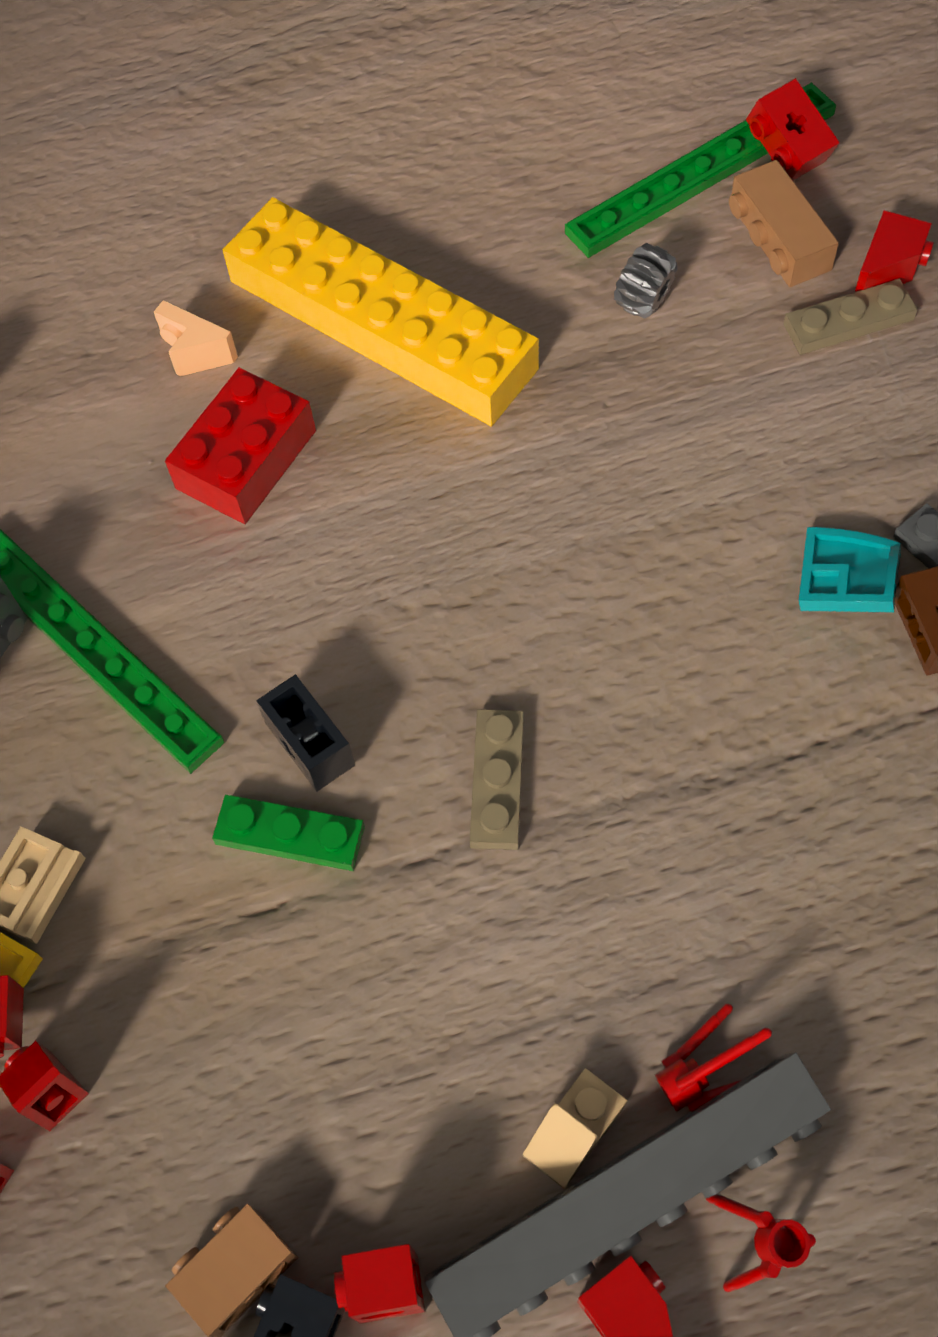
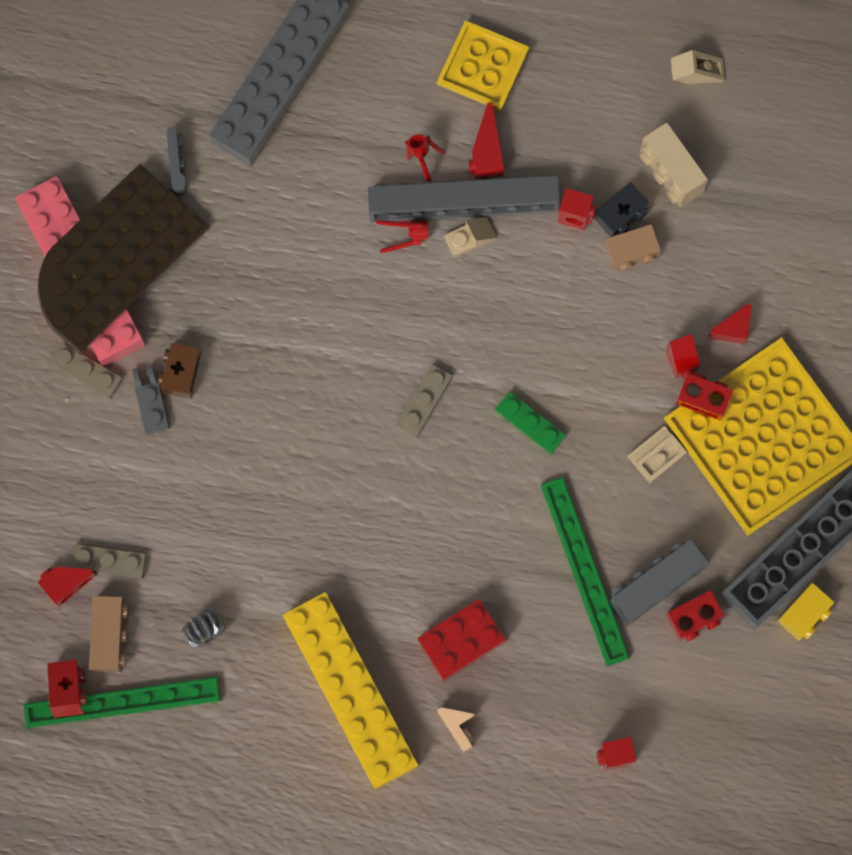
camera: 155 degrees left, 15 degrees up
black brick [256,674,355,792] -> none
teal plate [799,527,901,612] -> none

